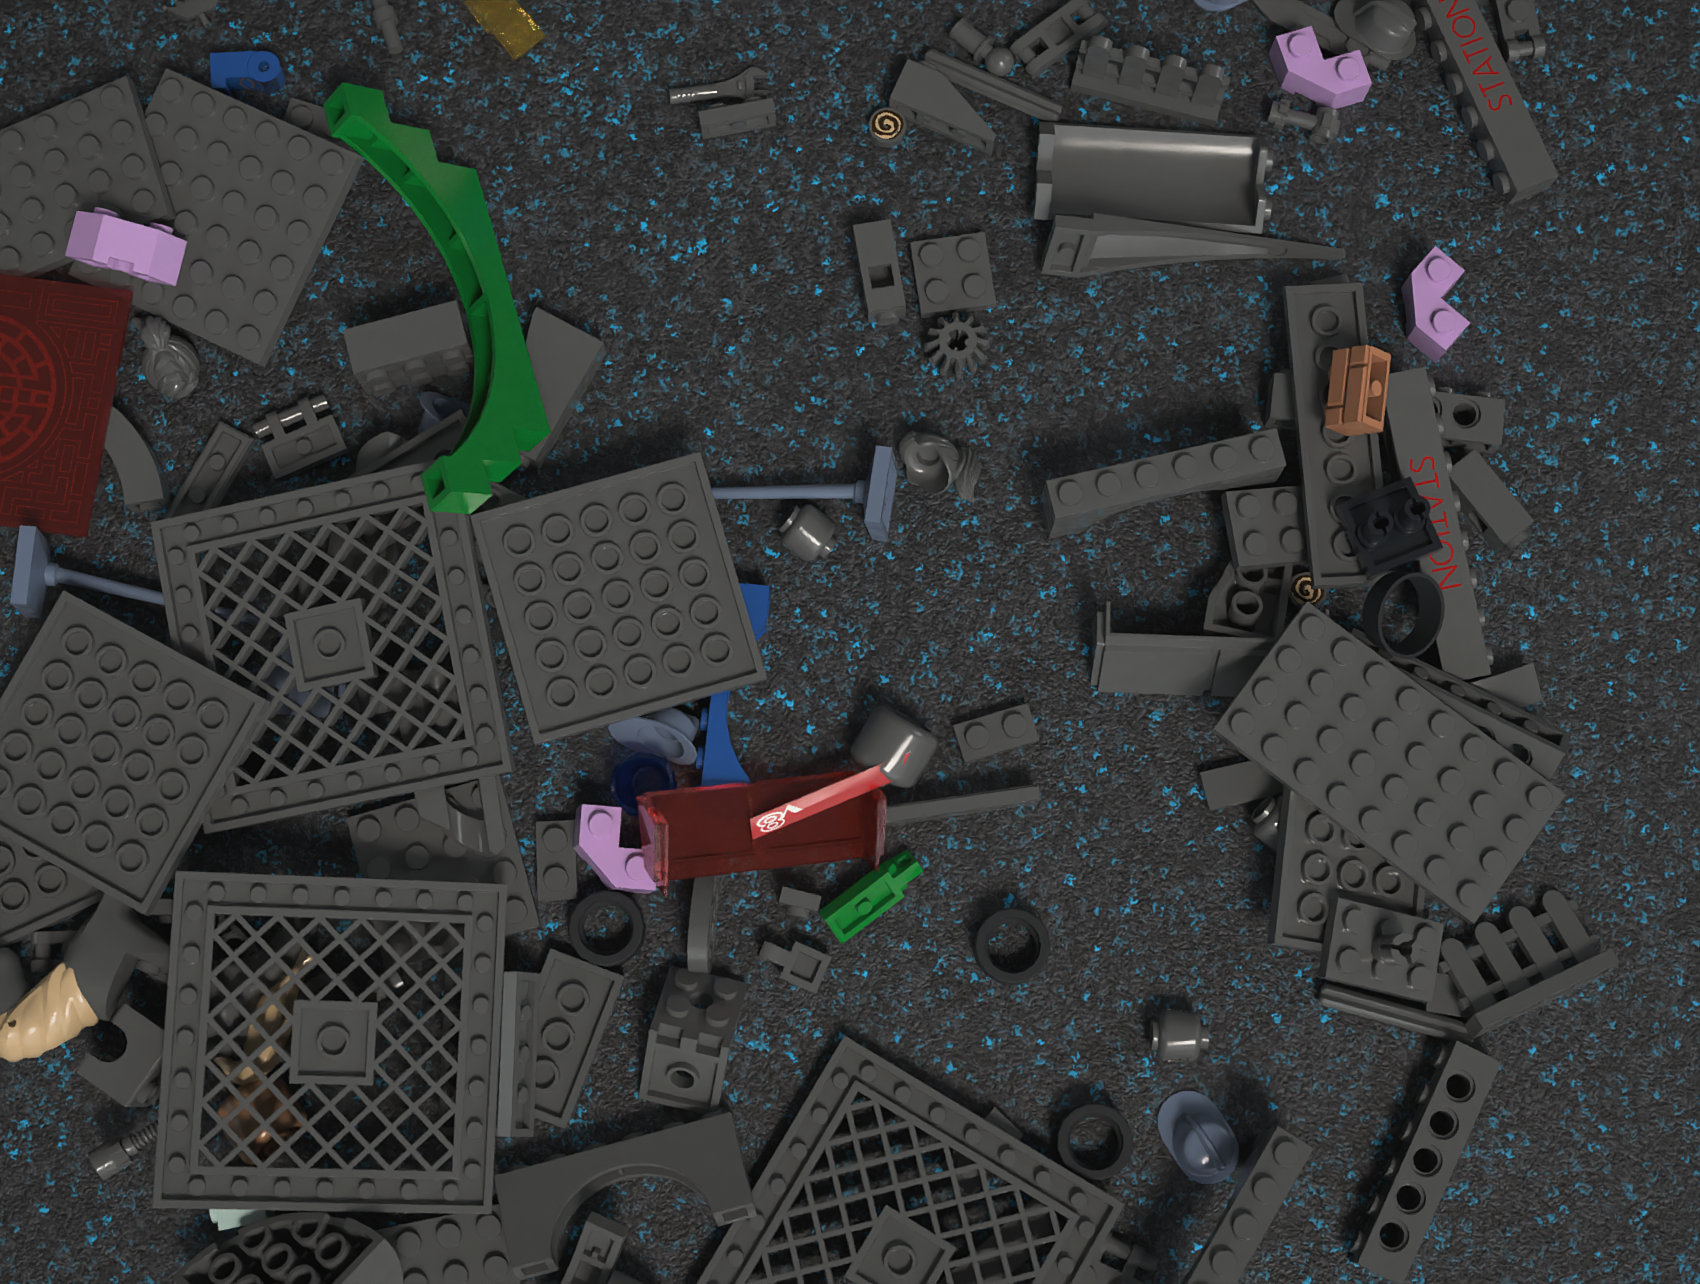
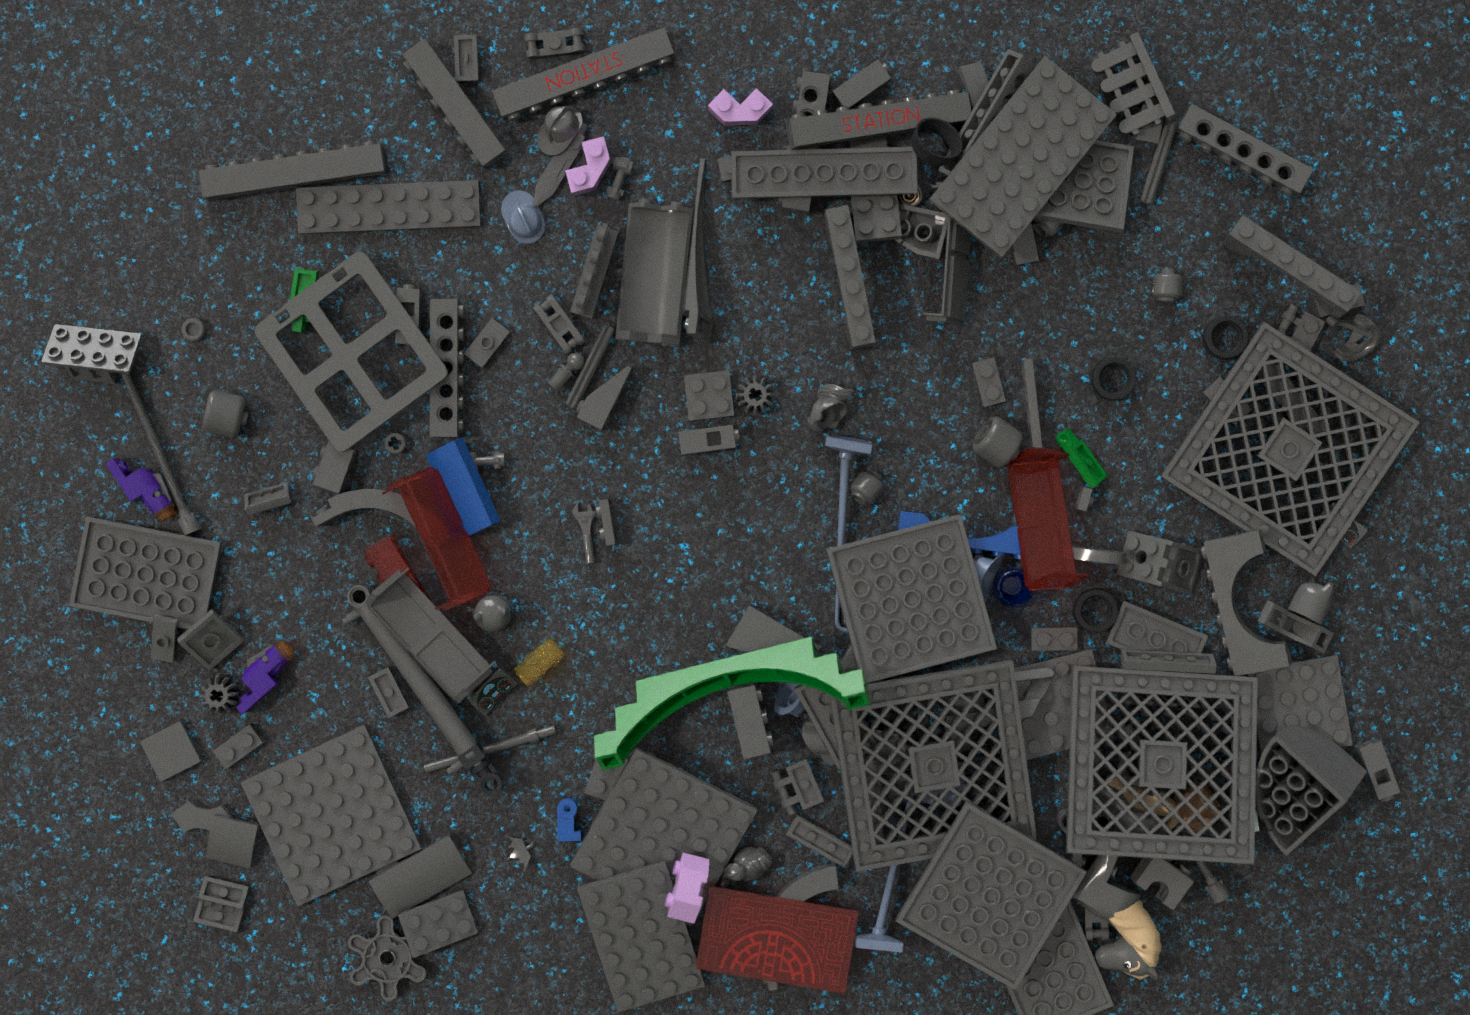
camera: 85 degrees left, 10 degrees up
lavender brick [573,804,658,894] -> none
sticker [750,752,910,840] -> none
dark grey plate [758,941,832,994] -> none
tile [869,107,906,148] -> none
sand blue piece [1158,1091,1239,1184] -> none
dark grey plate [1318,897,1444,1003] -> none
nougat brick [1324,345,1391,436] -> none
black plate [1335,477,1444,580] -> none

